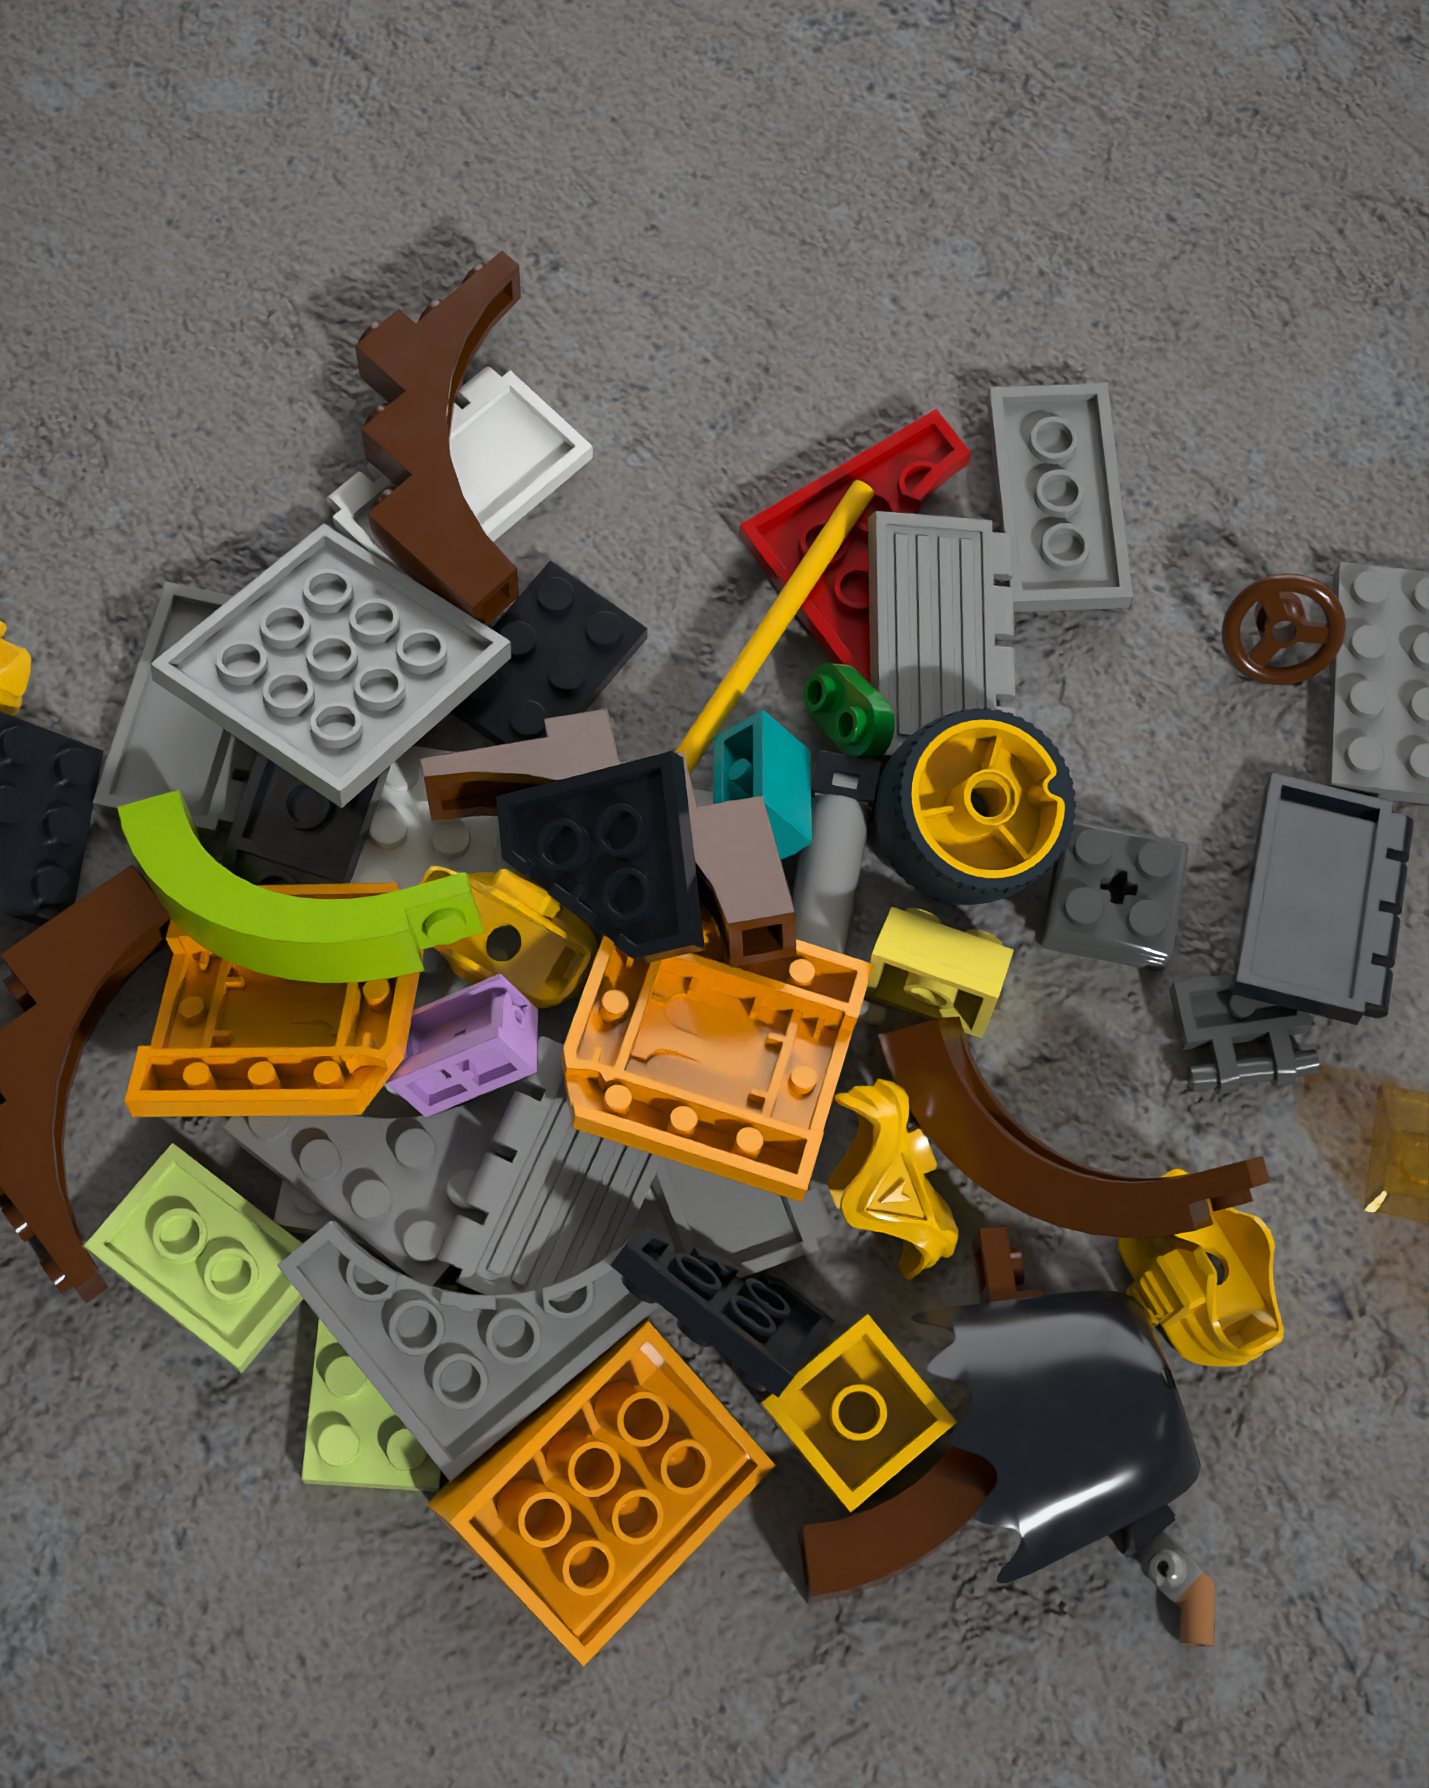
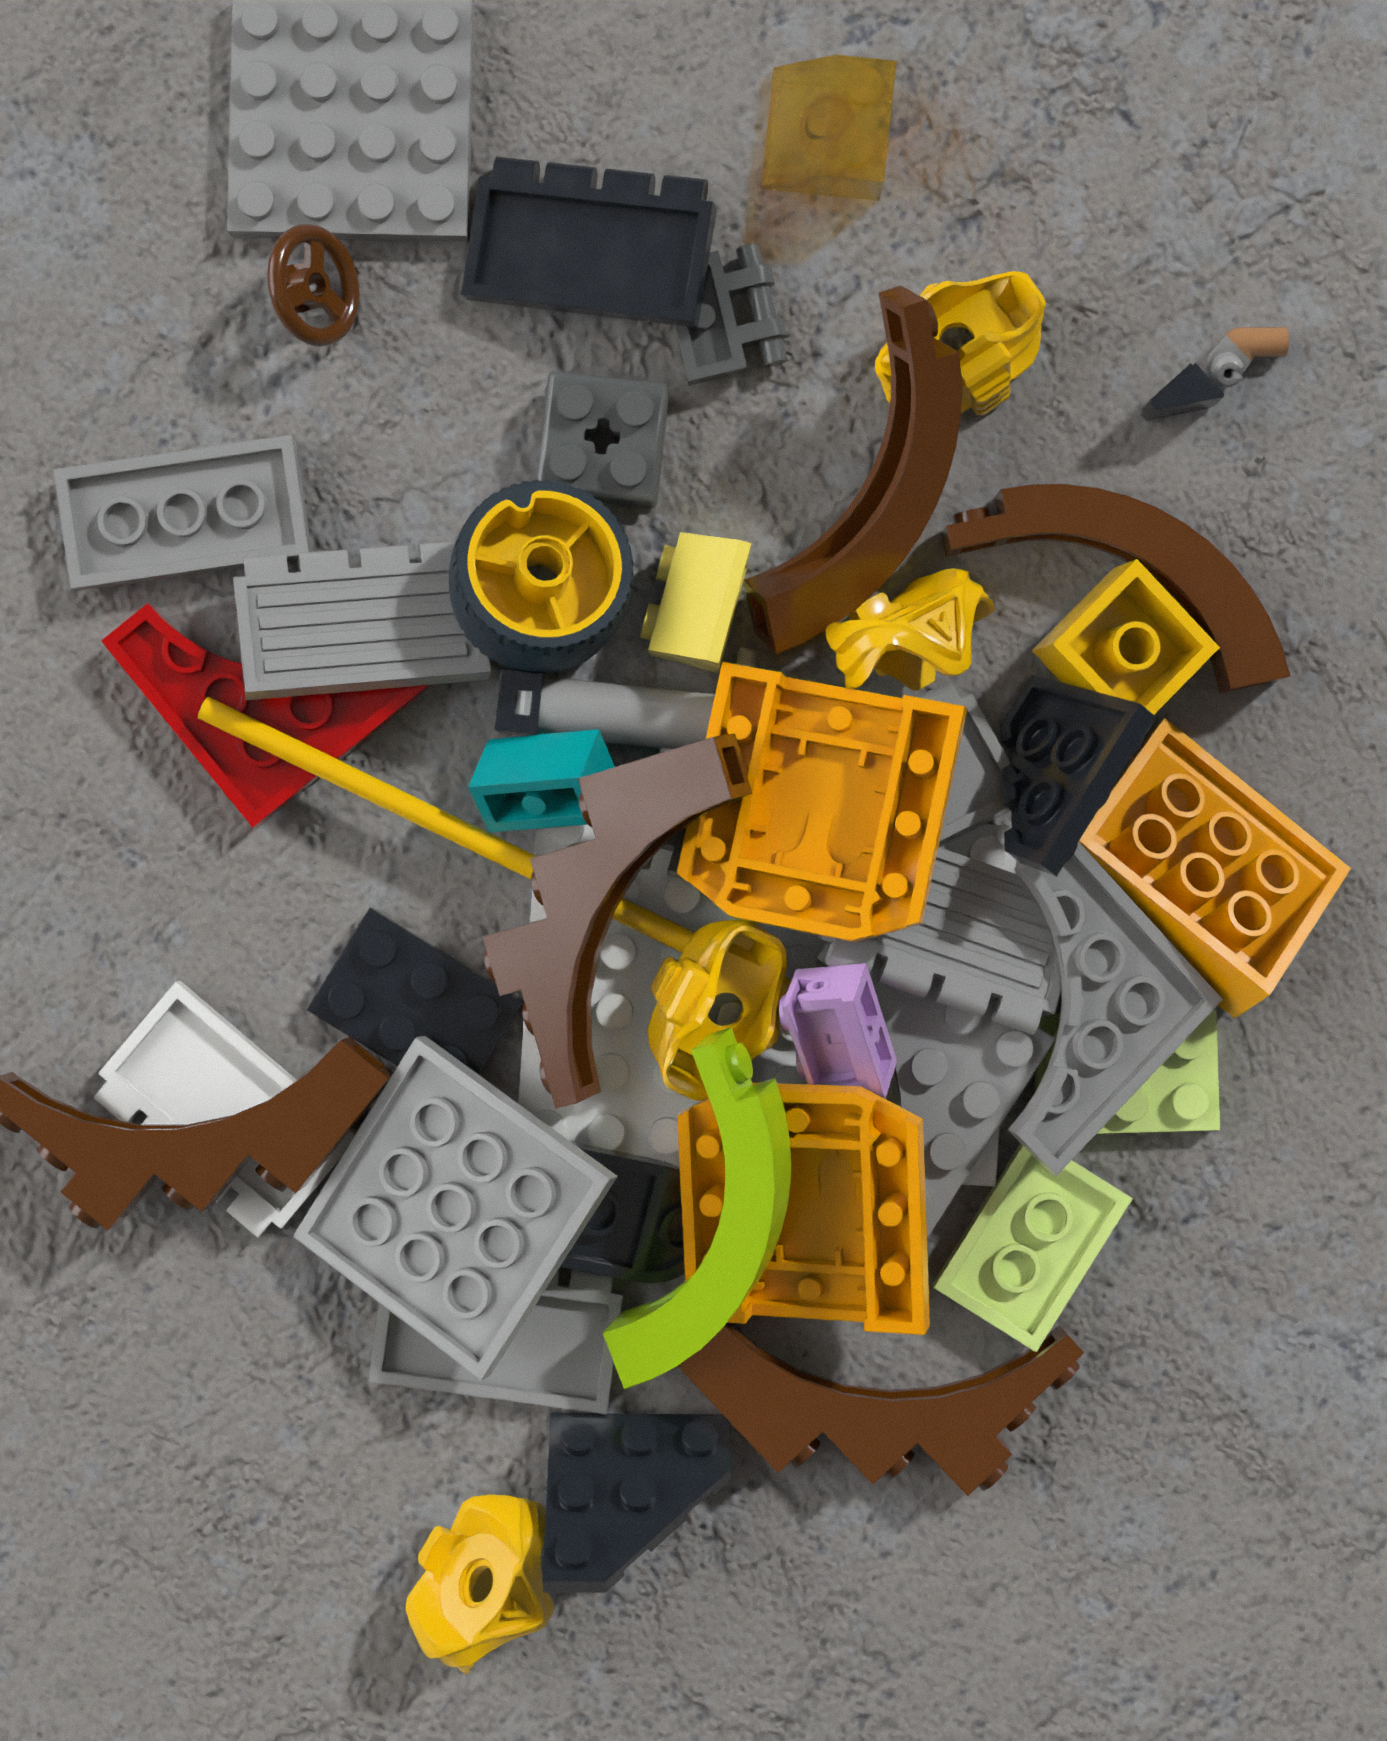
camera: 90 degrees left, 20 degrees up
black plate [496,751,705,964] -> none
green plate [803,663,895,759] -> none
black piece [911,1290,1201,1584] -> none

